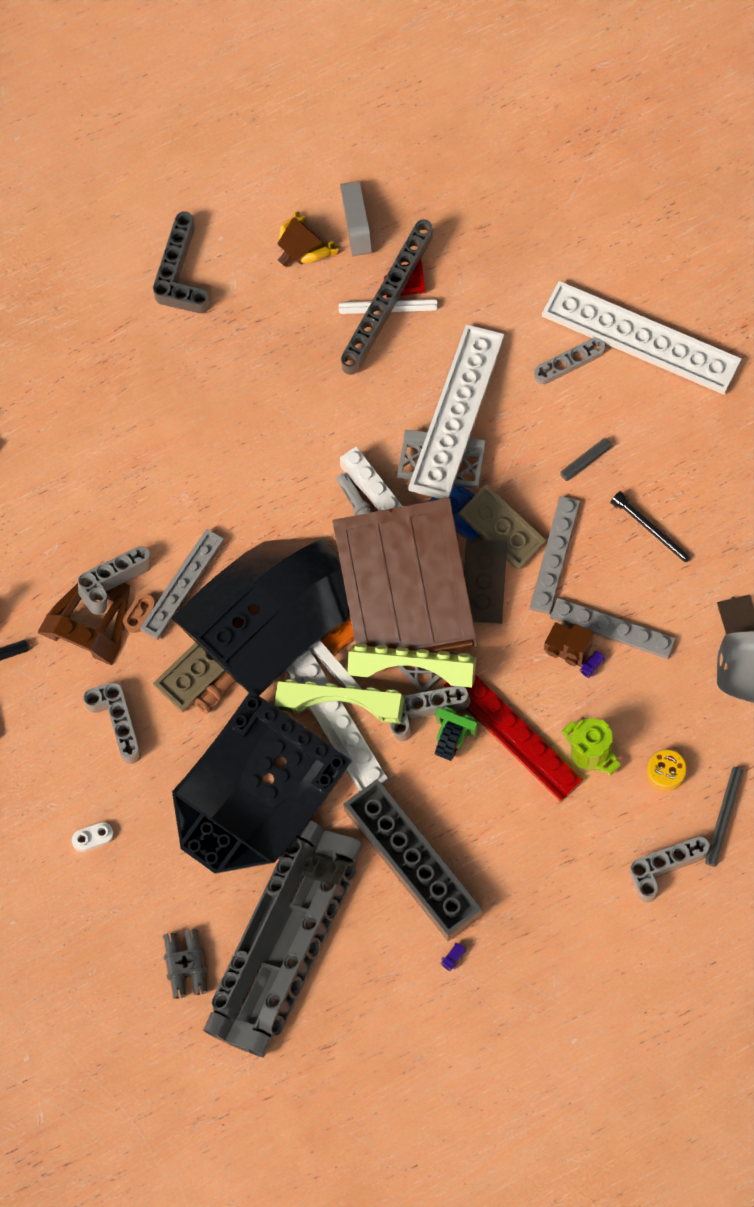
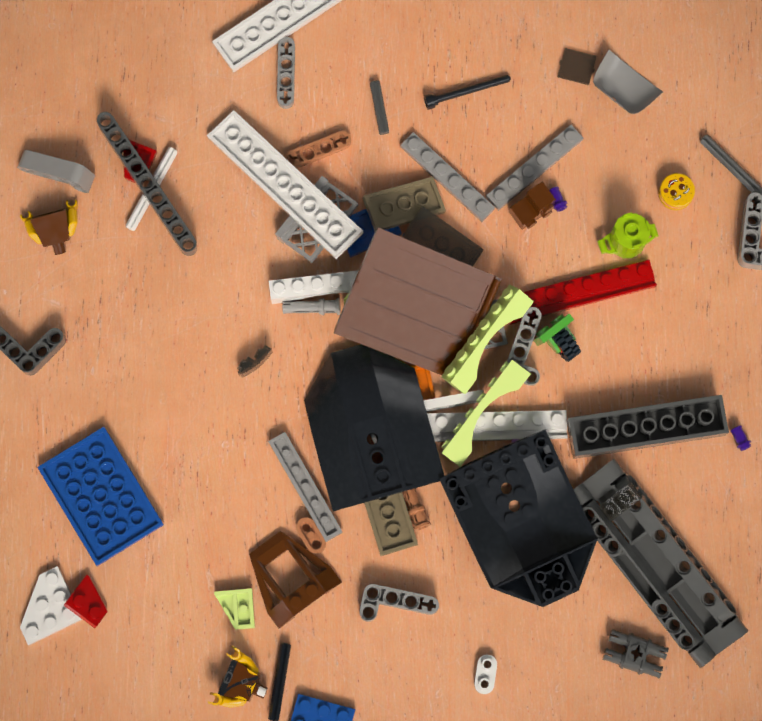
camera: 65 degrees left, 10 degrees up
light grey beam [78,546,150,614] -> none
none -> blue plate [37,427,164,567]
none -> yellowish green wing [214,588,255,630]
none -> clear smoke slope [237,345,273,378]
none -> nougat beam [283,131,351,169]

